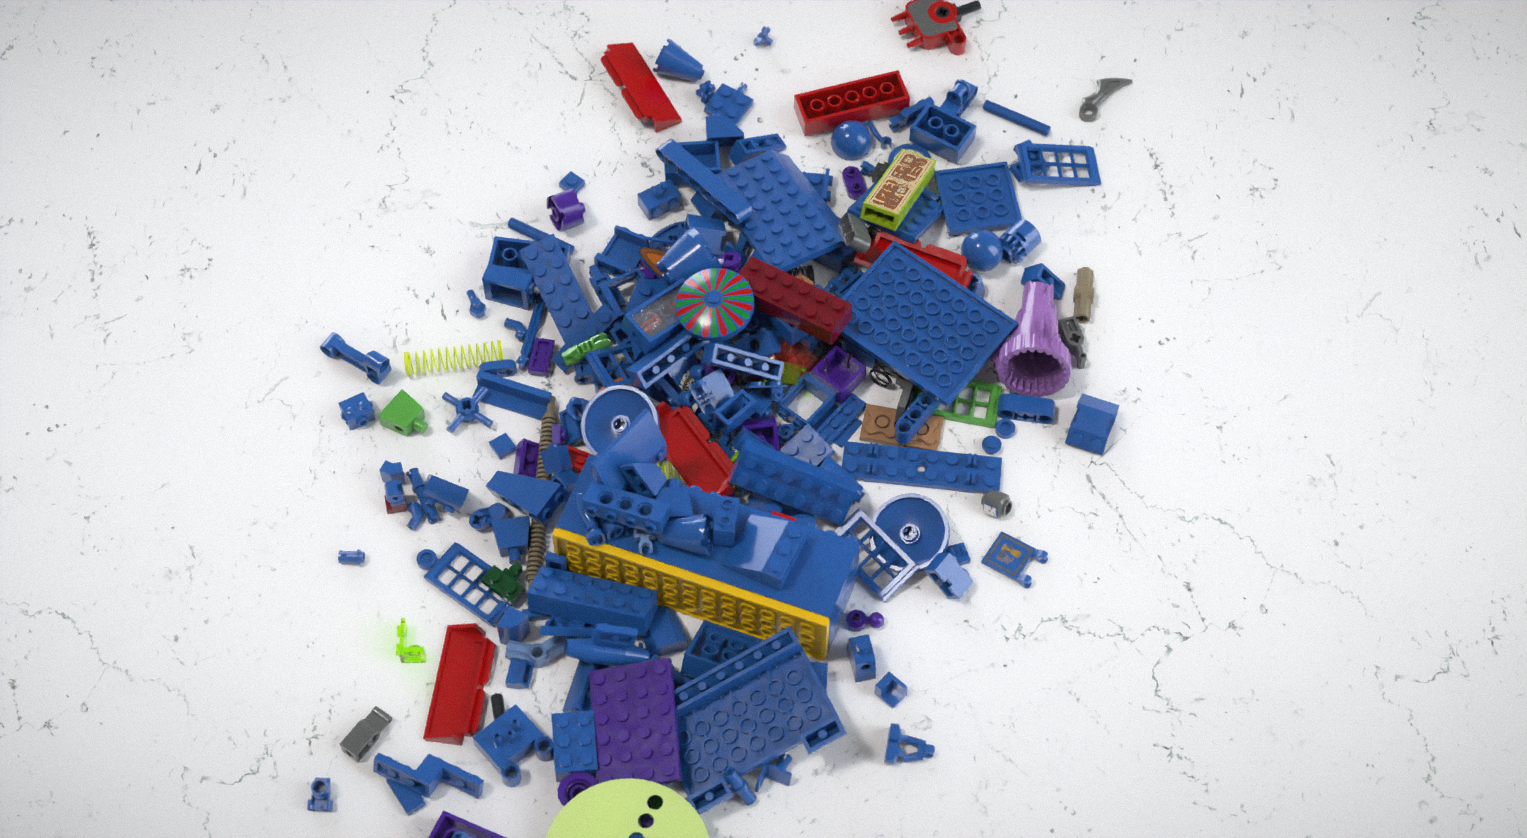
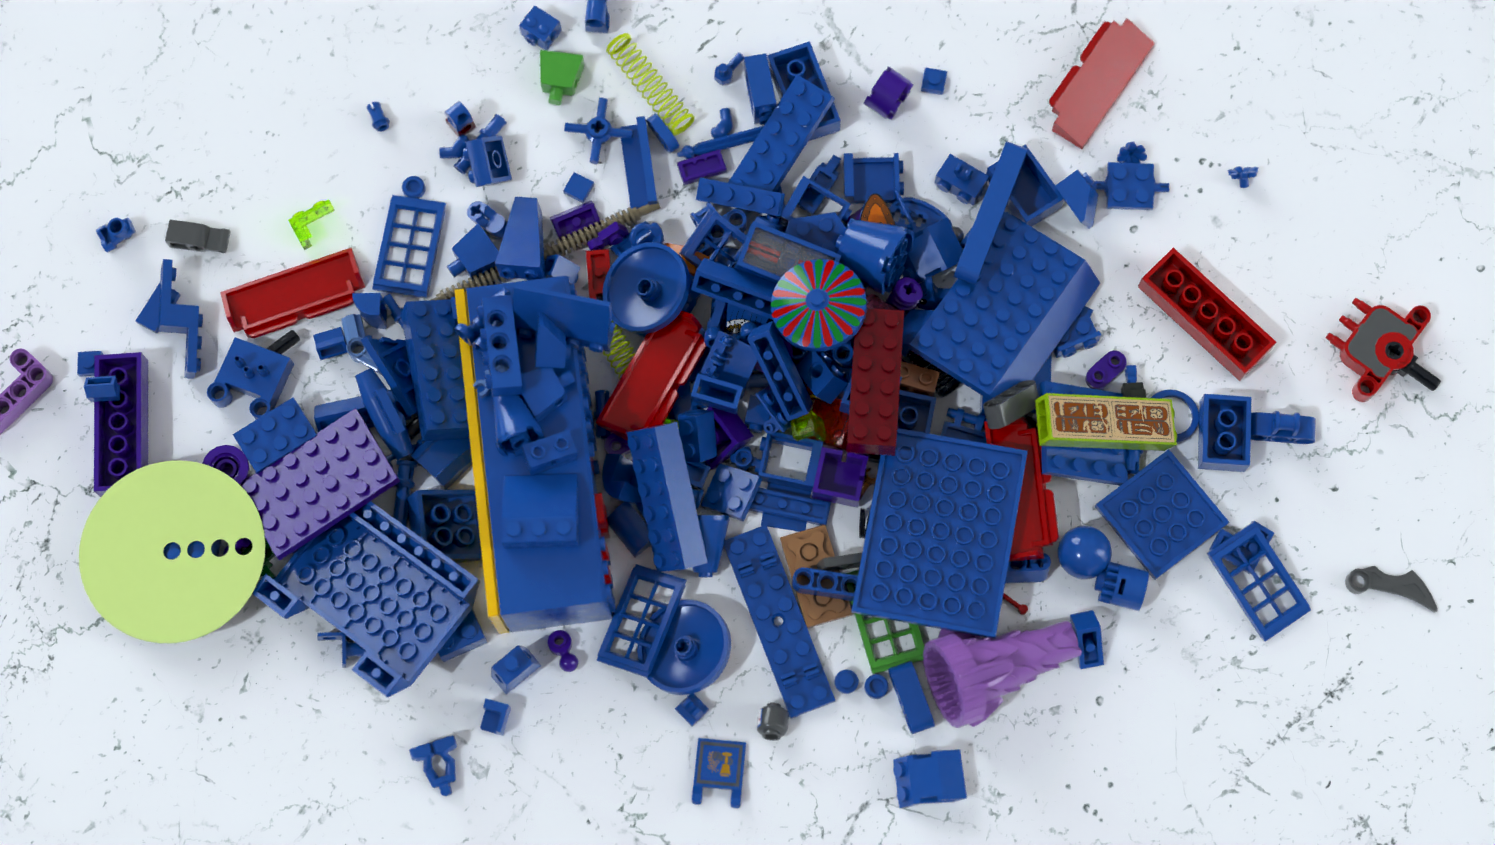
camera: 65 degrees right, 15 degrees up
blue piece [379,460,405,485] -> none
dark green hinge [481,562,525,606] -> none
blue axle [507,217,575,255] -> none
blue brick [540,443,573,474] -> none
bright green hinge [561,333,612,366] -> none
blue cone [653,38,705,82] -> none
blue pin [723,767,757,806] -> none
blue slope [727,133,787,165] -> none
blue piece [831,120,872,161] -> none
blue piece [861,120,892,149] -> none
blue plate [889,96,934,132] -> none
brick [924,553,974,599] -> none
blue axle [983,100,1051,136] -> none
dark grey piece [1058,316,1087,369] -> none
dark tan piece [1073,267,1094,324] -> none

